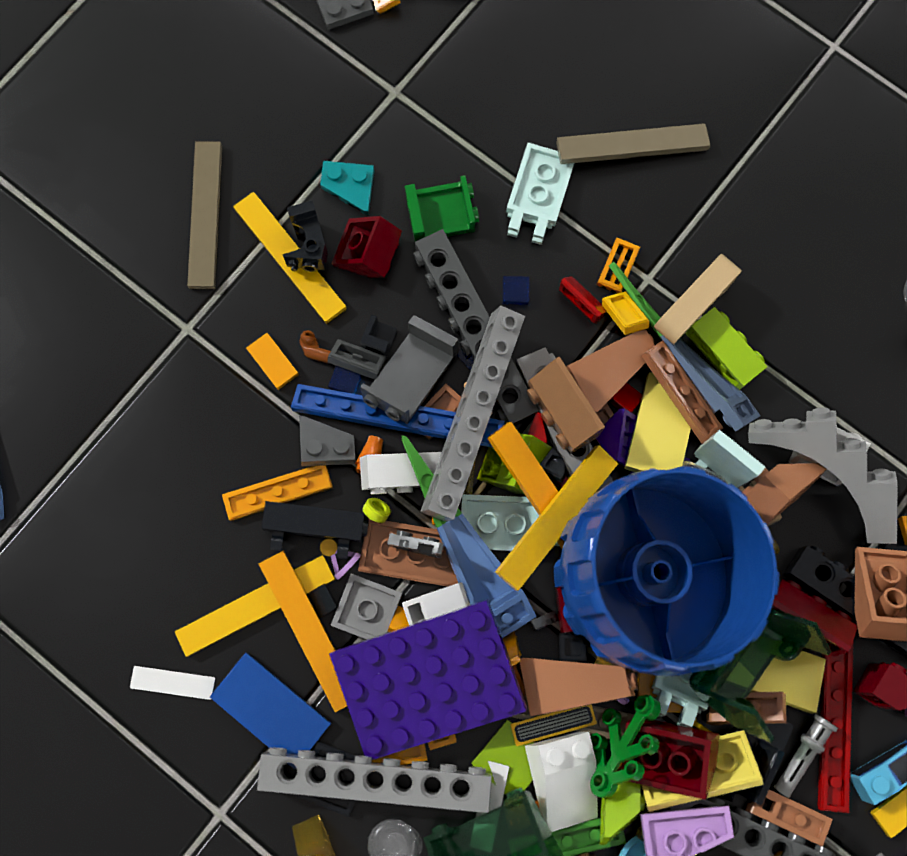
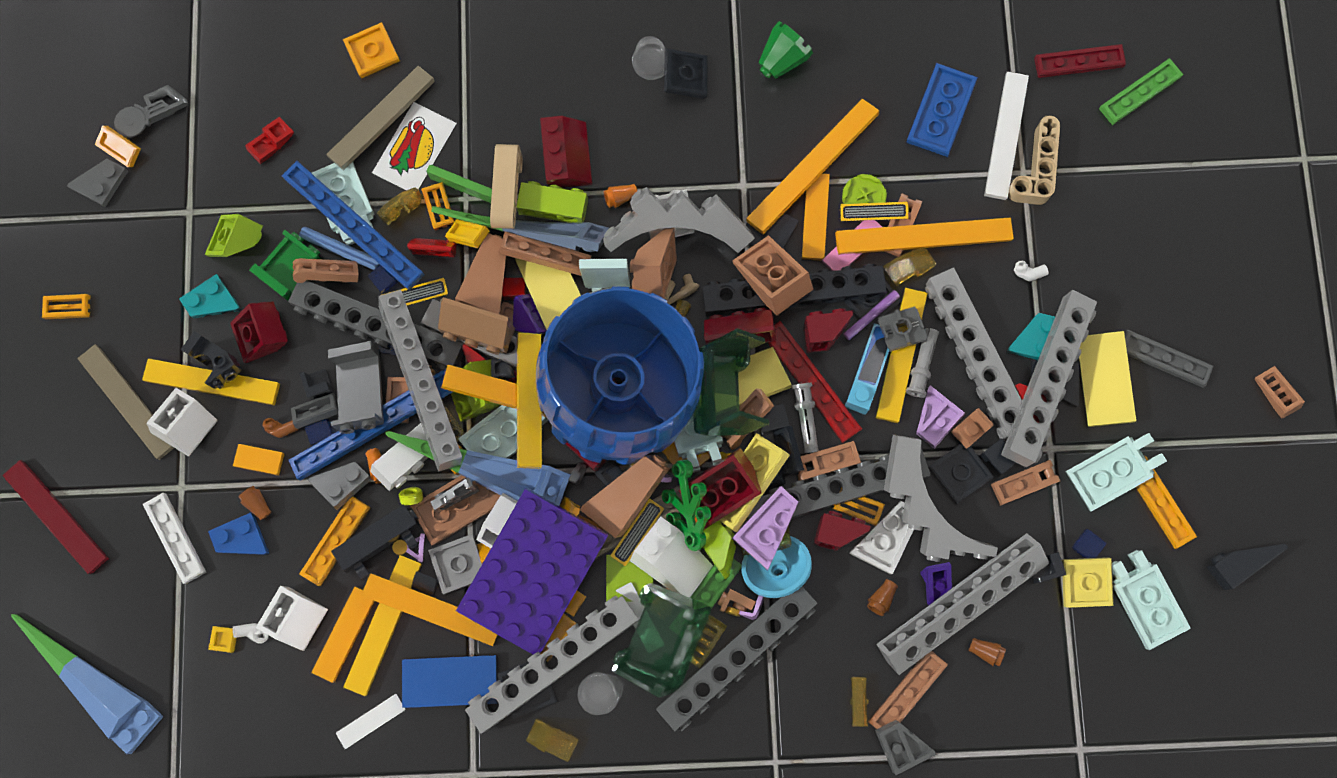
camera: 35 degrees left, 0 degrees up
none -> dark red tile [2,460,109,575]
none -> light orange tile [42,294,90,319]
none -> white tile [143,493,206,584]
none -> white slope [147,388,217,456]
none -> lime slope [205,214,263,257]
none -> blue wing [208,513,269,555]
none -> yellow tile [208,626,237,653]
none -> white arm [233,623,268,643]
none -> dark orange cone [238,486,272,521]
none -> red slope [245,117,294,164]
none -> white slope [256,586,328,651]
none -> blue tile [282,161,425,291]
none -> nougat plate [293,258,358,283]
none -> medium blue axle [299,227,380,271]
none -> light orange tile [311,587,375,683]
none -> light orange tile [343,22,400,79]
none -> sticker [372,102,456,194]
none -> clear yellow slope [377,187,423,225]
none -> sticker [382,278,448,305]
none -> bright green tile [426,165,492,203]
none -> dark red slope [540,116,592,188]
none -> orange cone [604,184,637,208]
none -> tan bar [667,274,700,304]

